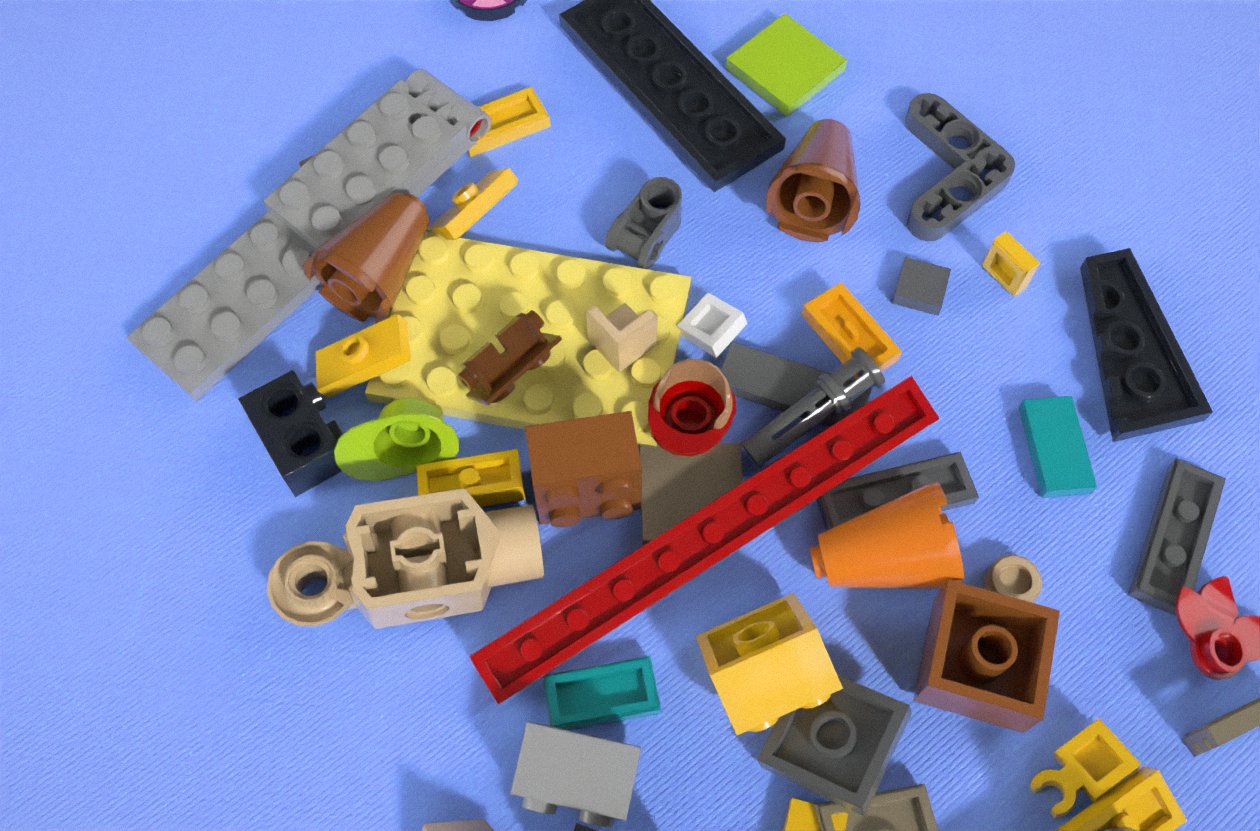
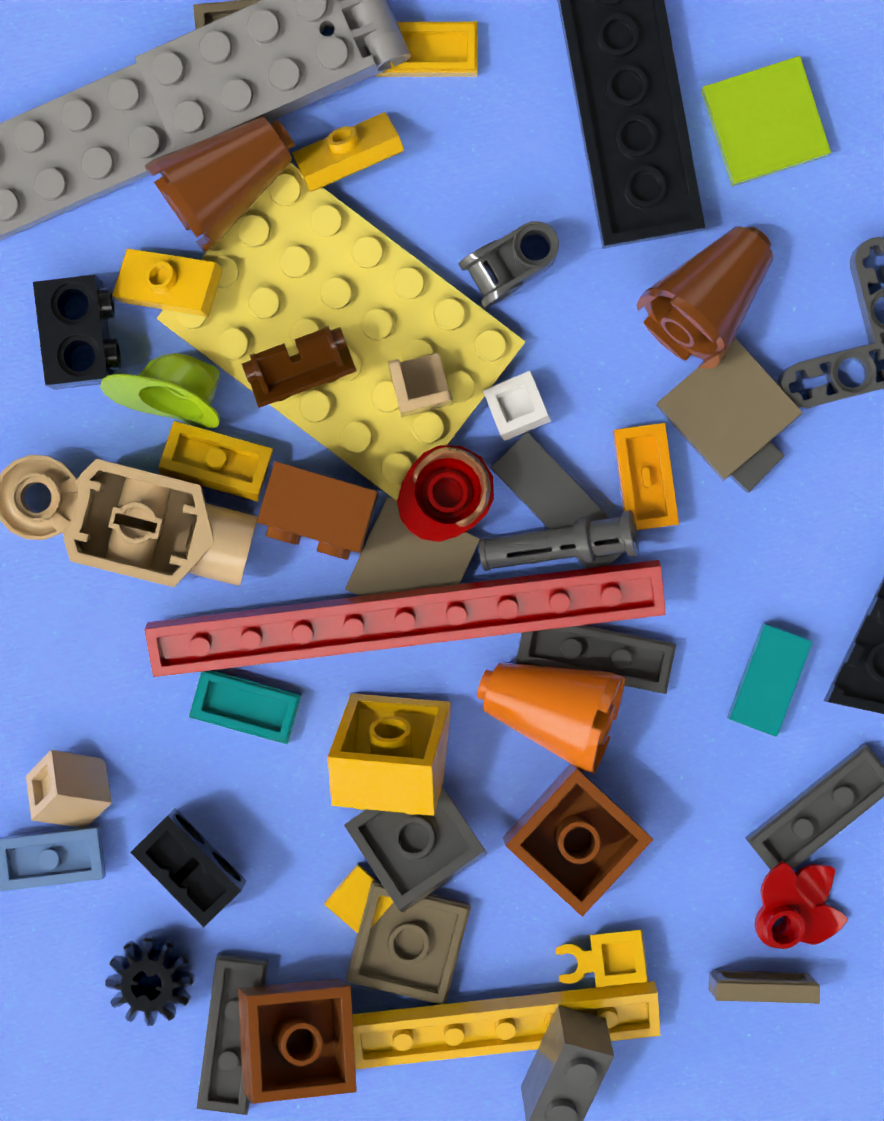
camera: 25 degrees right, 25 degrees up
light grey brick [510,722,641,828] -> none
yellow tile [982,231,1040,297] -> none
tan tile [984,555,1042,602] -> none
none -> dark tan tile [656,338,803,482]

